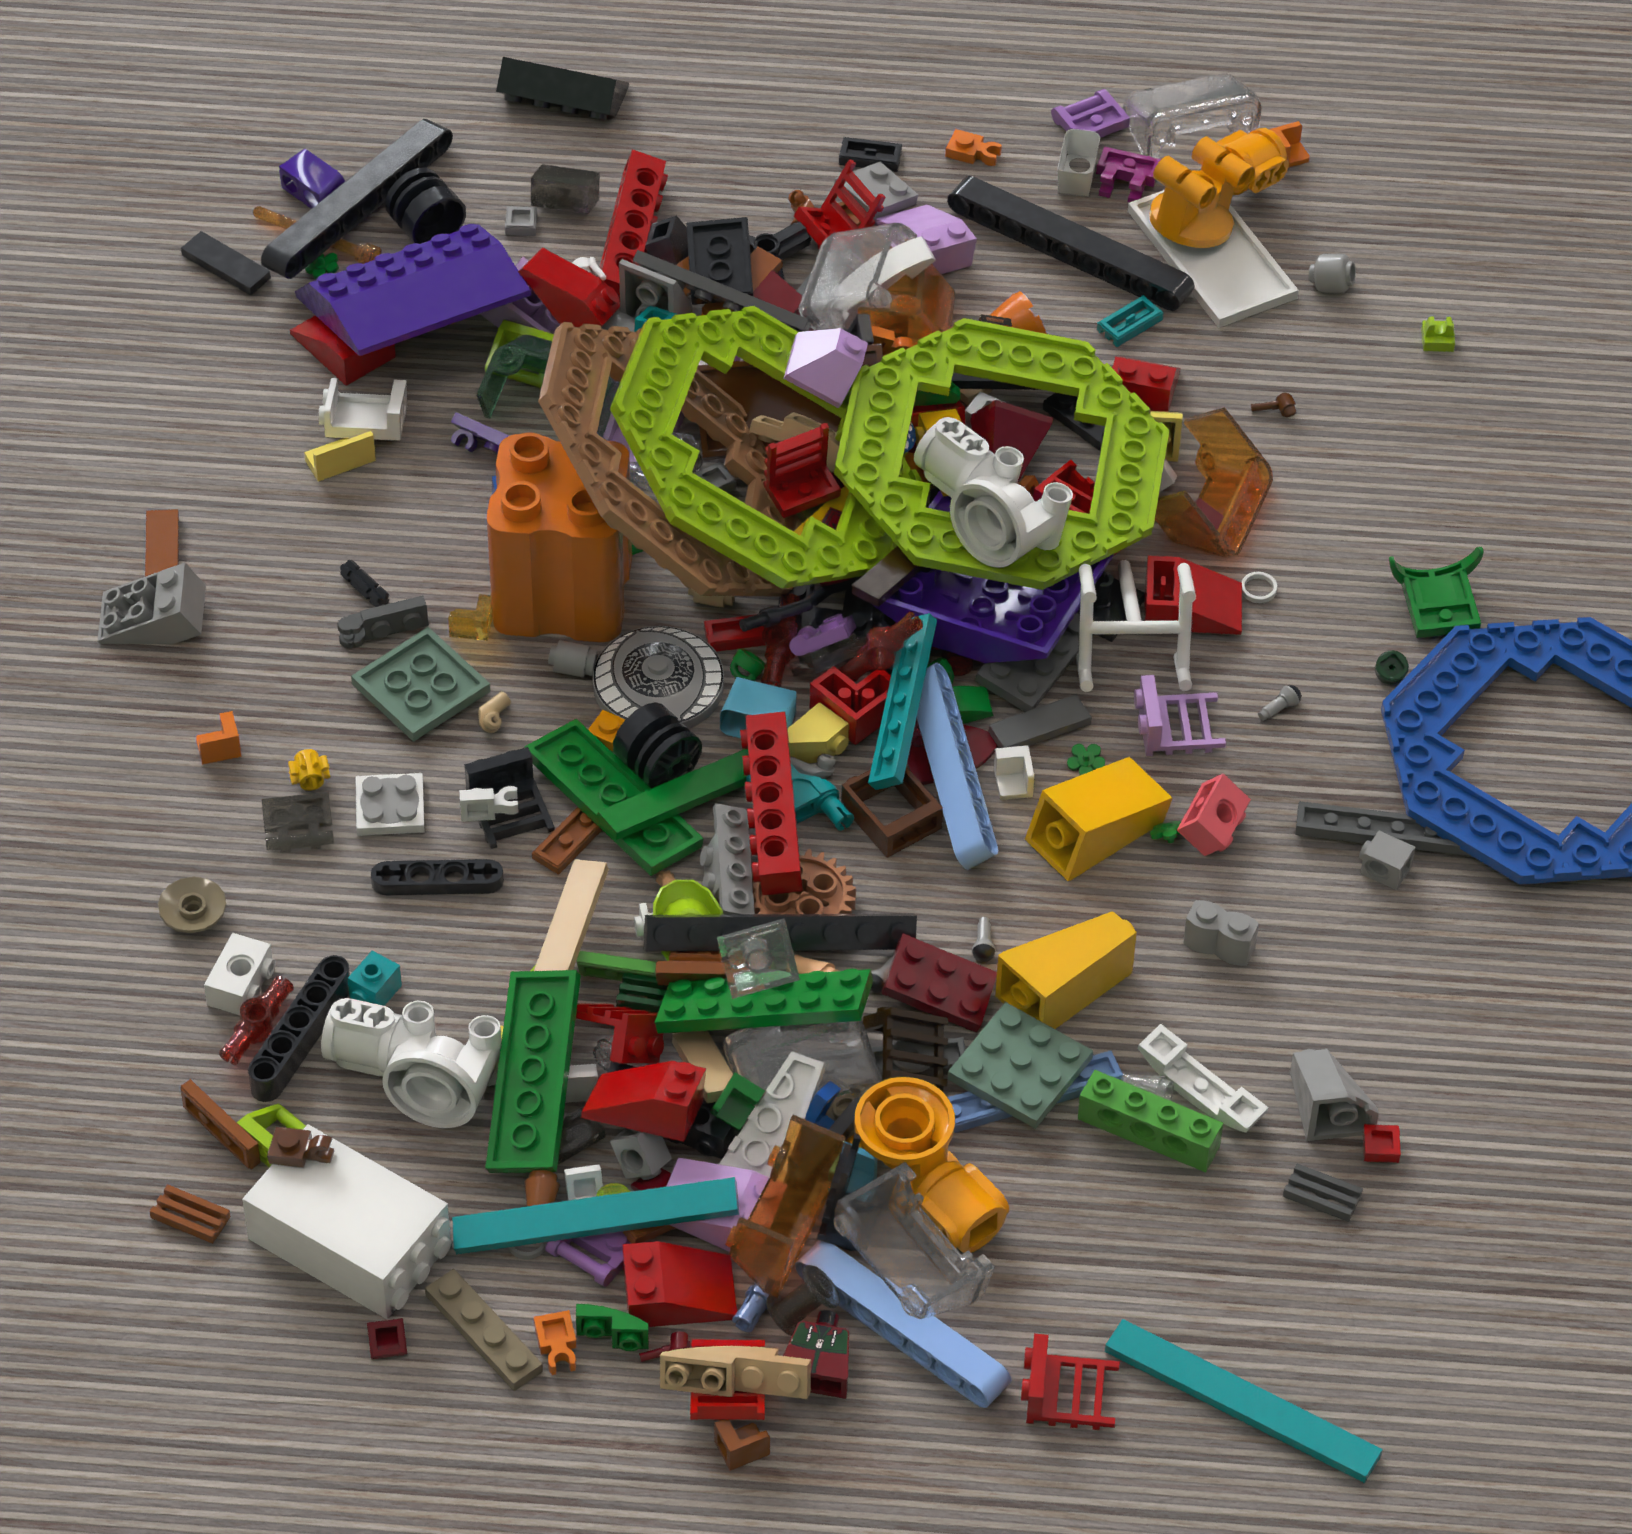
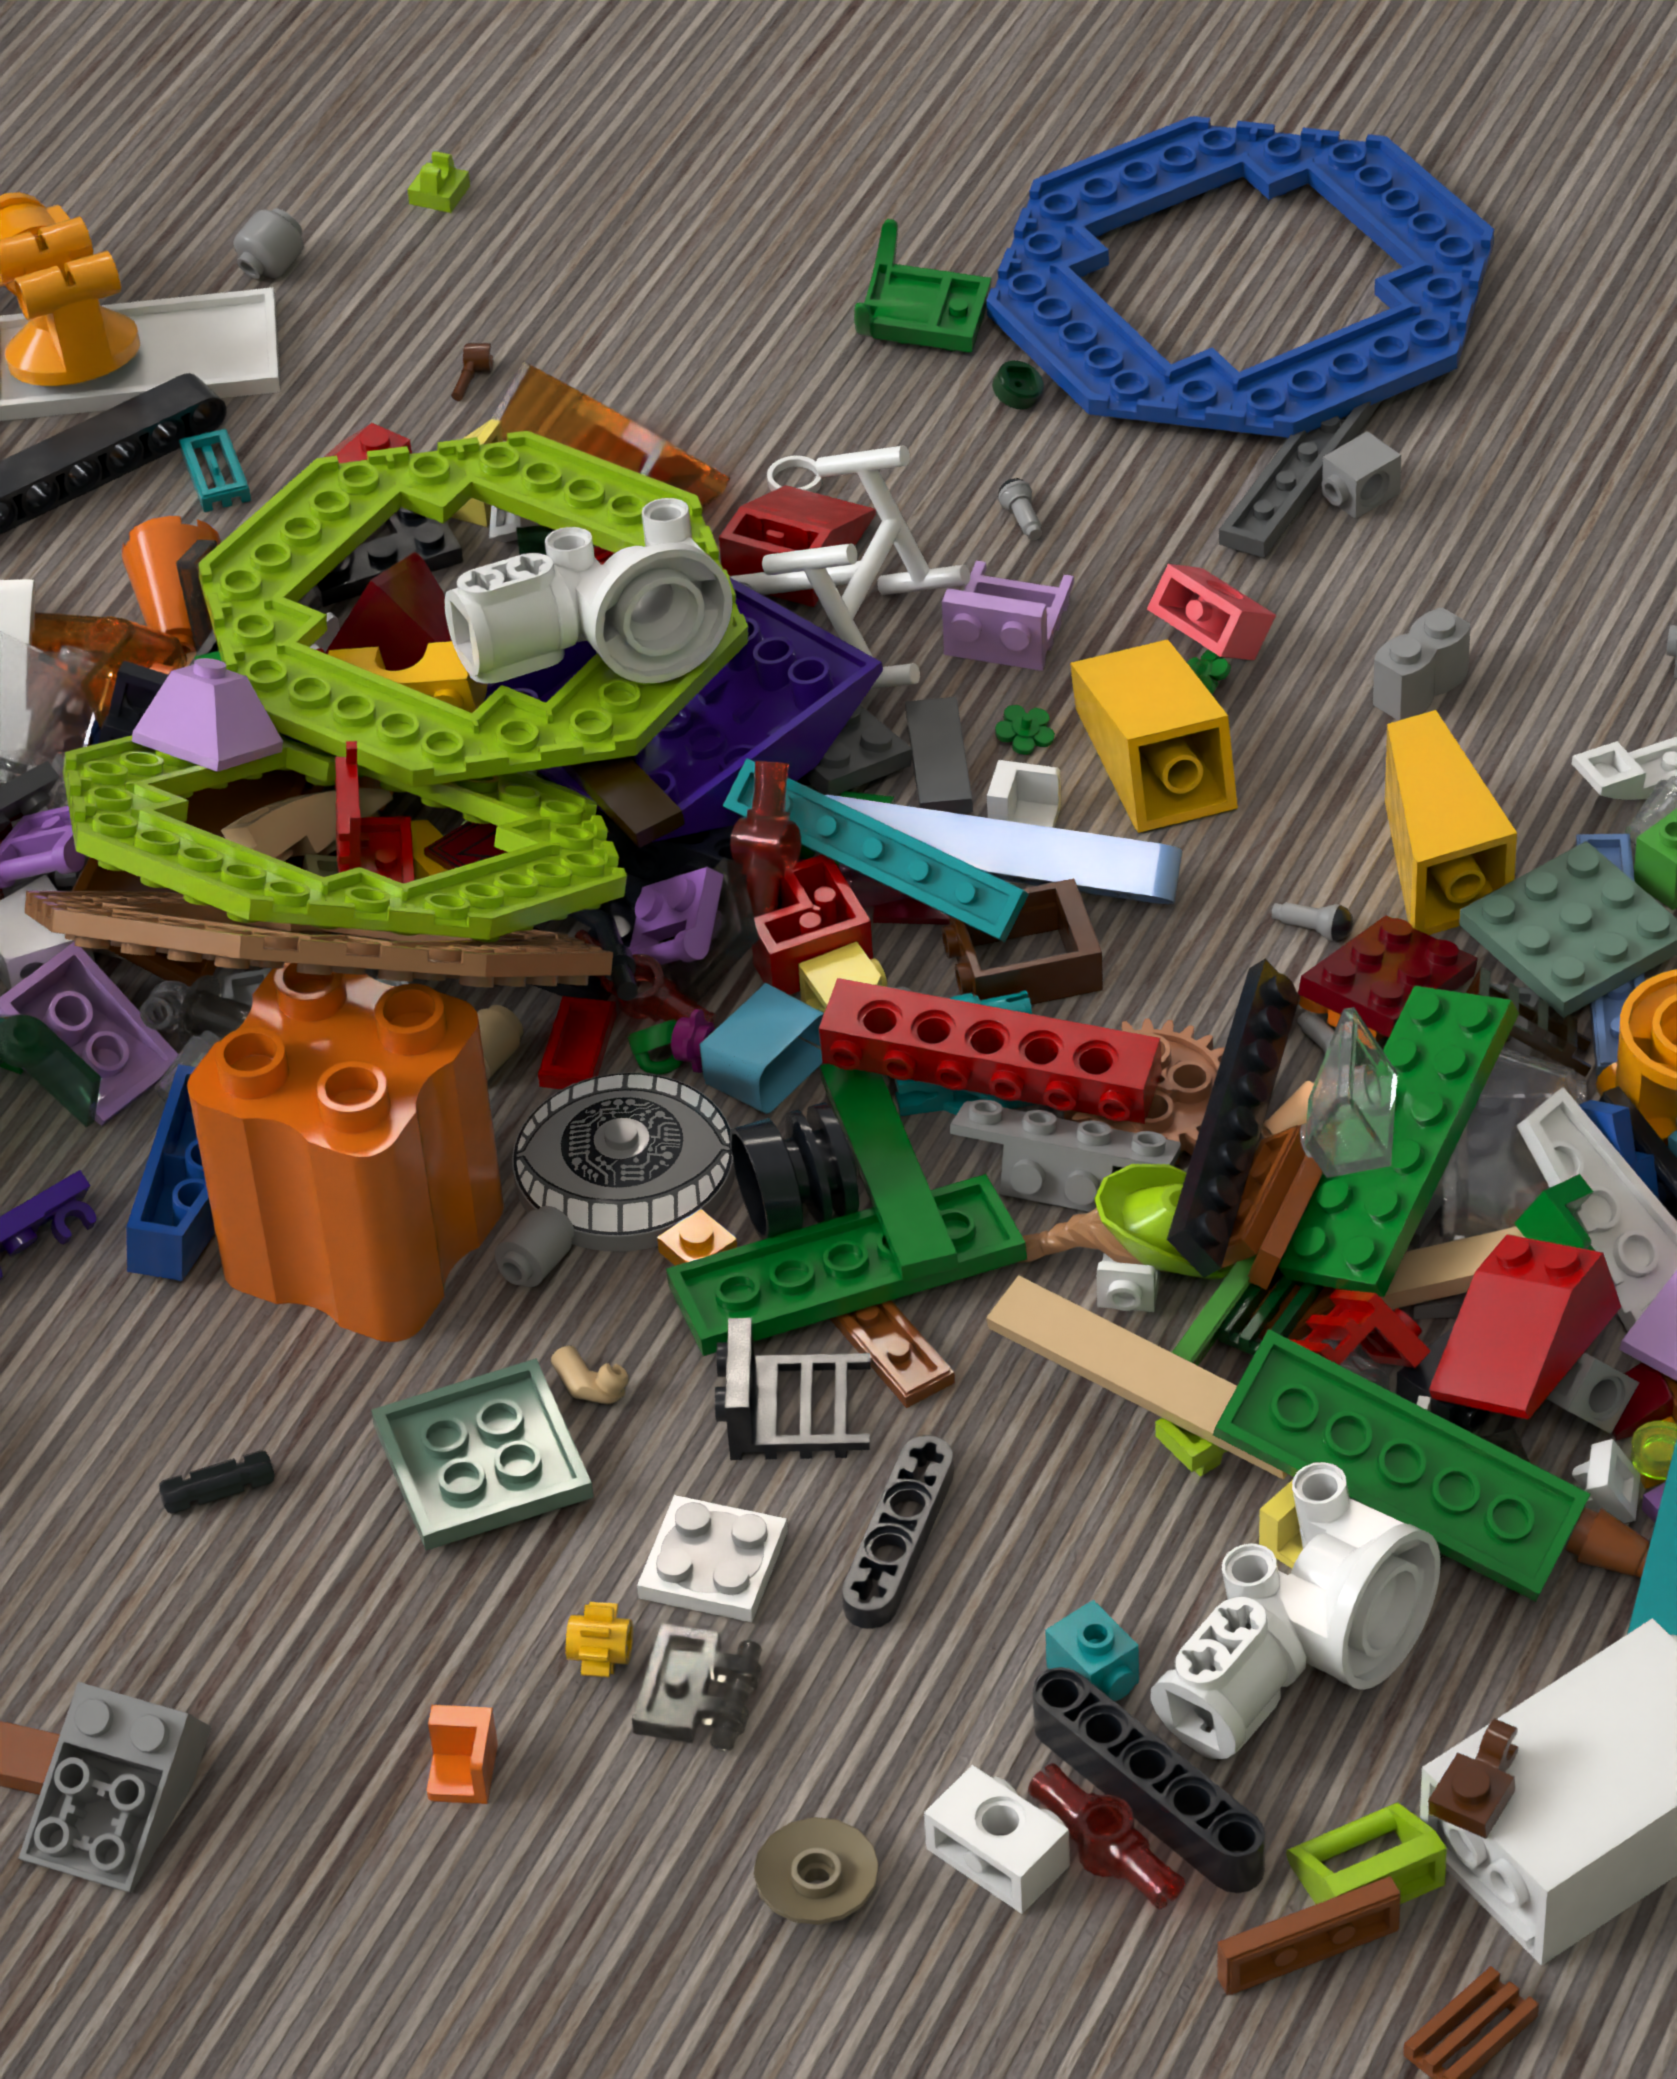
camera: 65 degrees left, 5 degrees down
dark grey hinge [337,595,429,648] -> none
clear yellow panel [448,594,493,641] -> none
white plate [459,786,518,822] -> none
none -> magenta plate [671,1009,715,1073]

